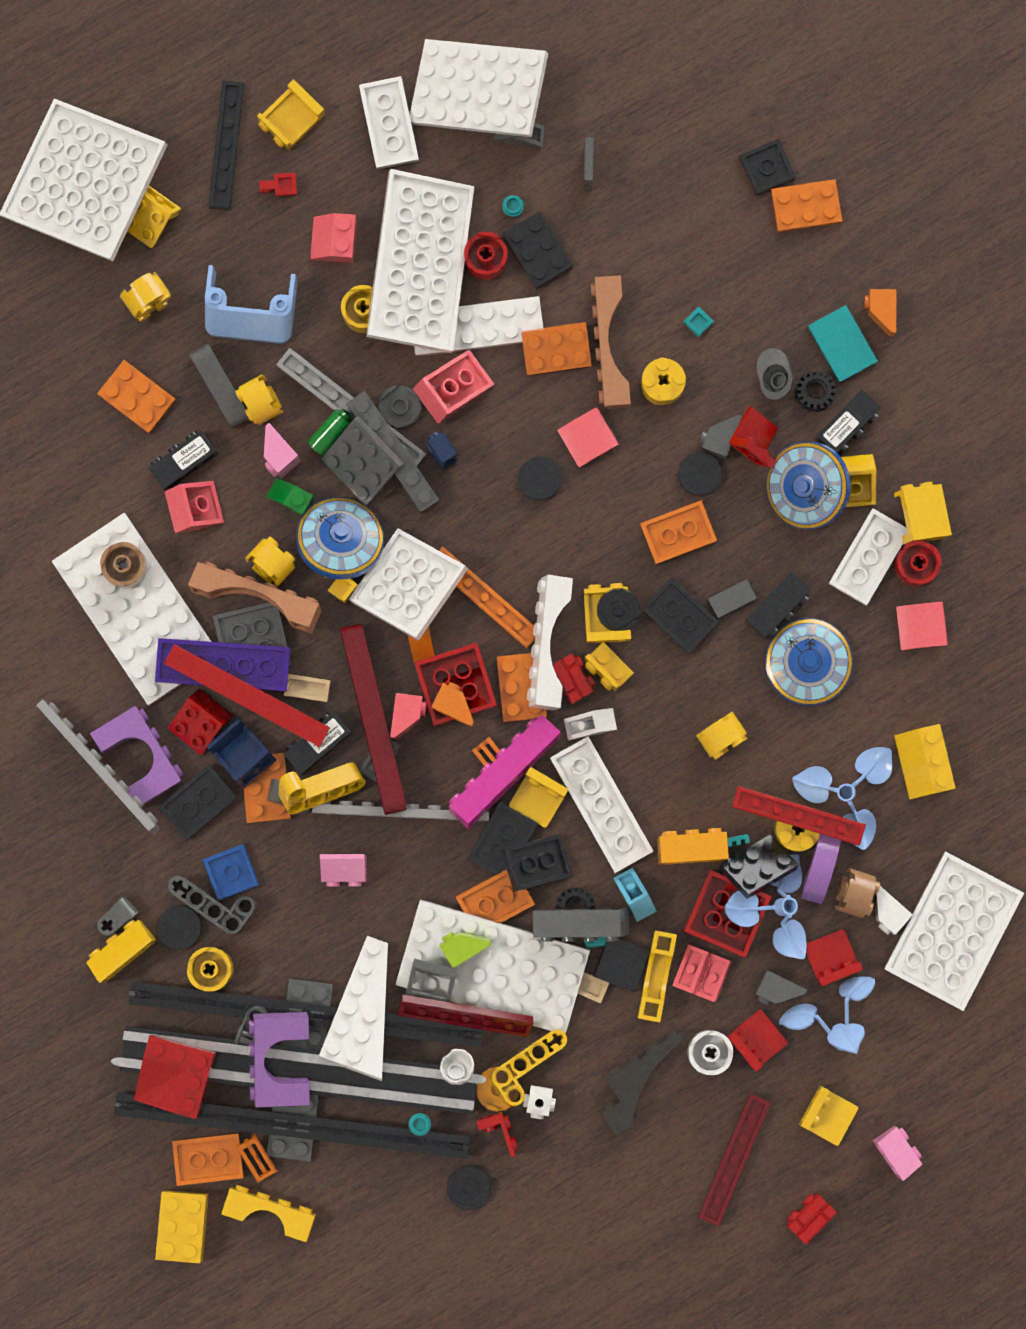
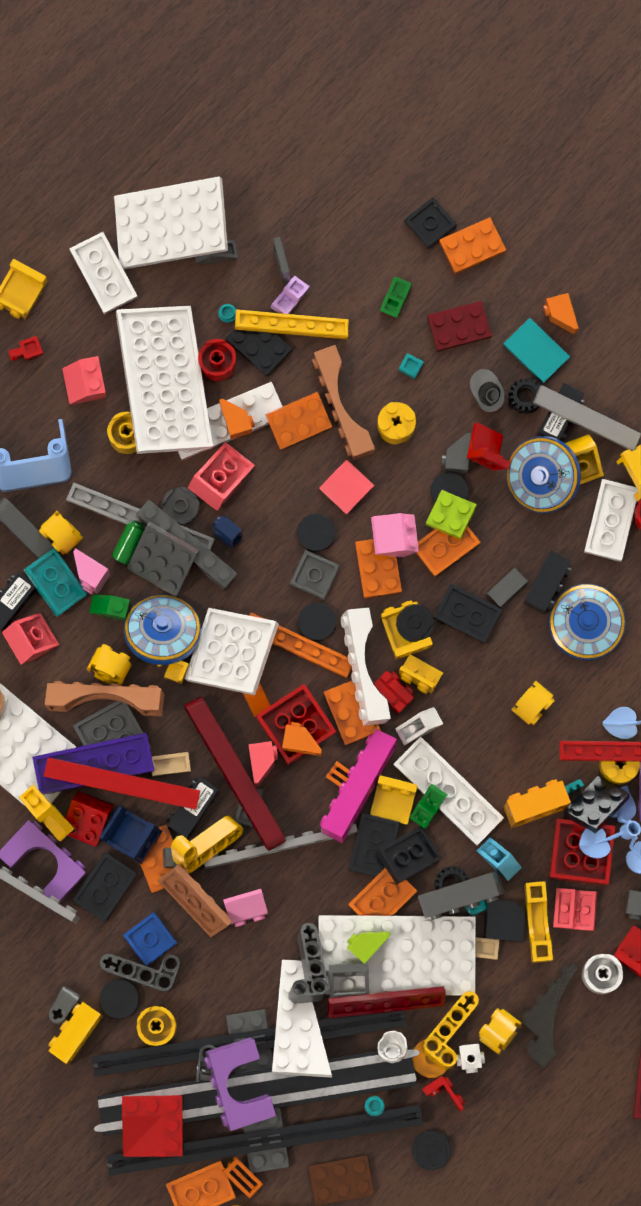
camera: 20 degrees left, 5 degrees down
none -> yellow panel [19,785,74,841]
none -> teal tile [23,548,88,617]
none -> nougat plate [158,864,232,937]
none -> orange slope [219,399,255,439]
none -> yellow tile [235,310,349,339]
none -> lavender slope [270,276,310,314]
none -> dark grey tile [289,550,340,600]
none -> dark grey beam [289,923,328,1004]
none -> black tile [298,603,336,641]
none -> reddish brown plate [309,1155,374,1206]
none -> orange plate [355,539,402,599]
none -> bright pink slope [371,513,419,557]
none -> green slope [380,276,412,318]
none -> green slope [410,784,448,829]
none -> lime plate [426,490,477,540]
none -> dark red plate [427,301,492,352]
none -> yellow brick [479,1008,522,1055]
none -> light grey tile [533,385,641,451]

